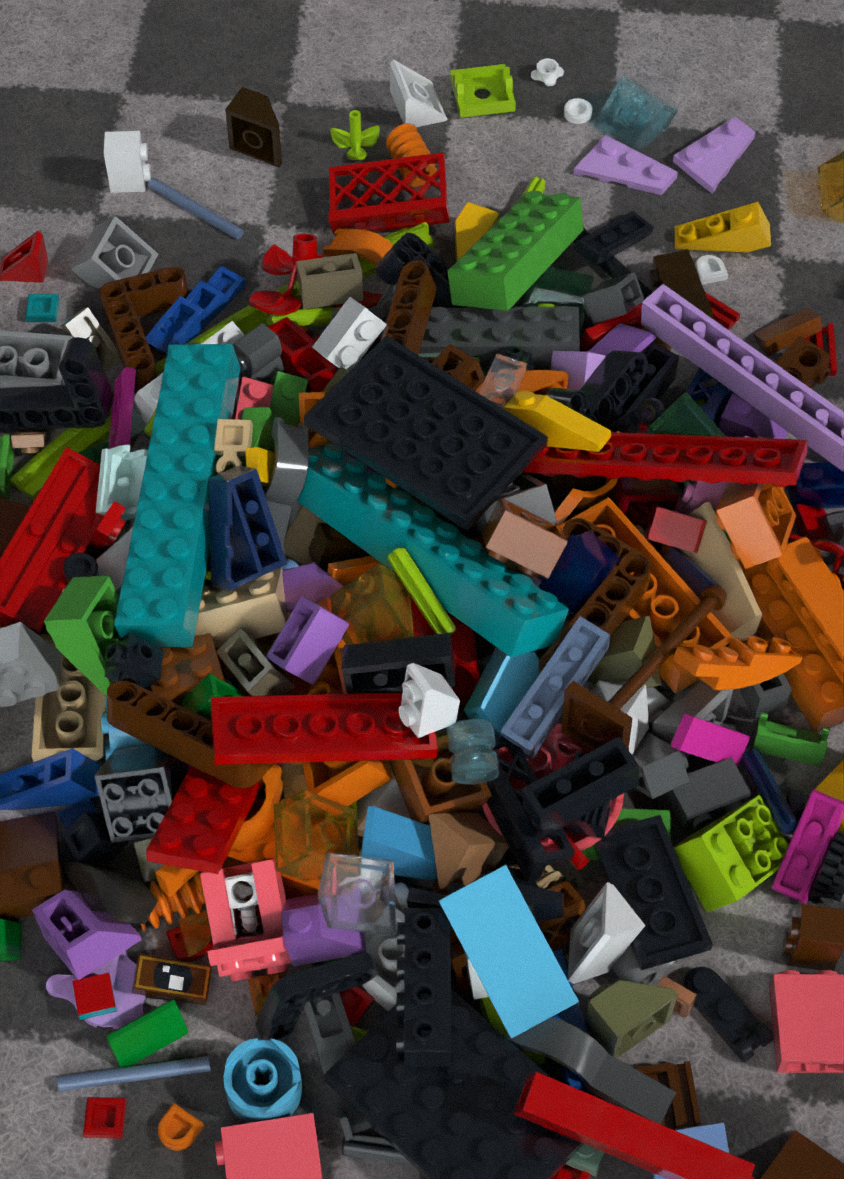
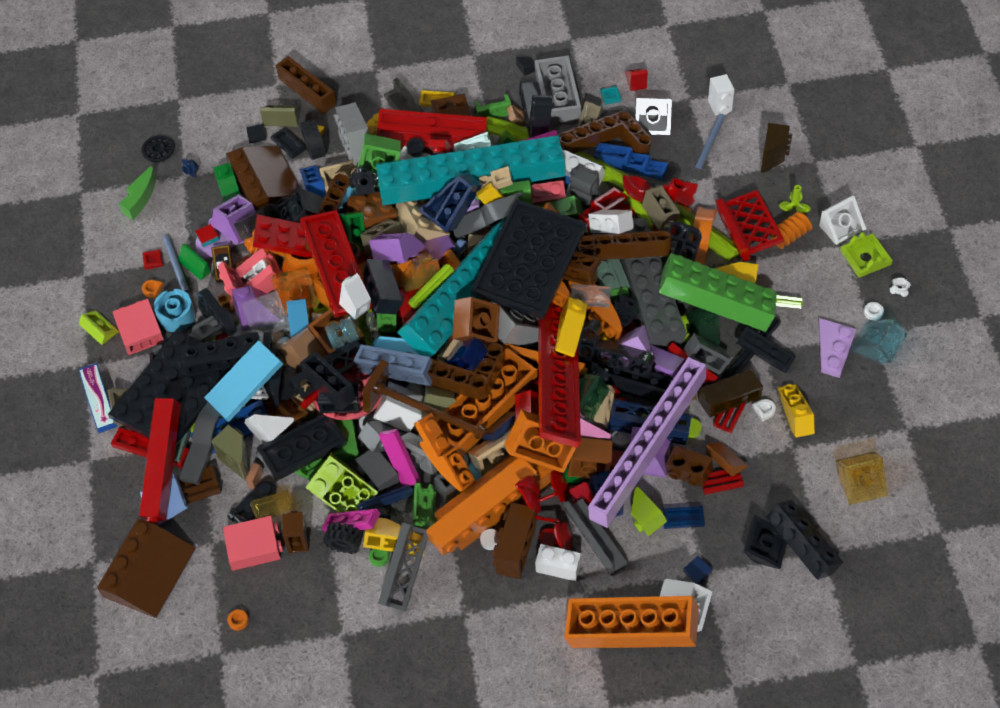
camera: 80 degrees right, 0 degrees up
lavender wing [673,116,755,194] -> none
none -> clear yellow tile [250,490,296,519]

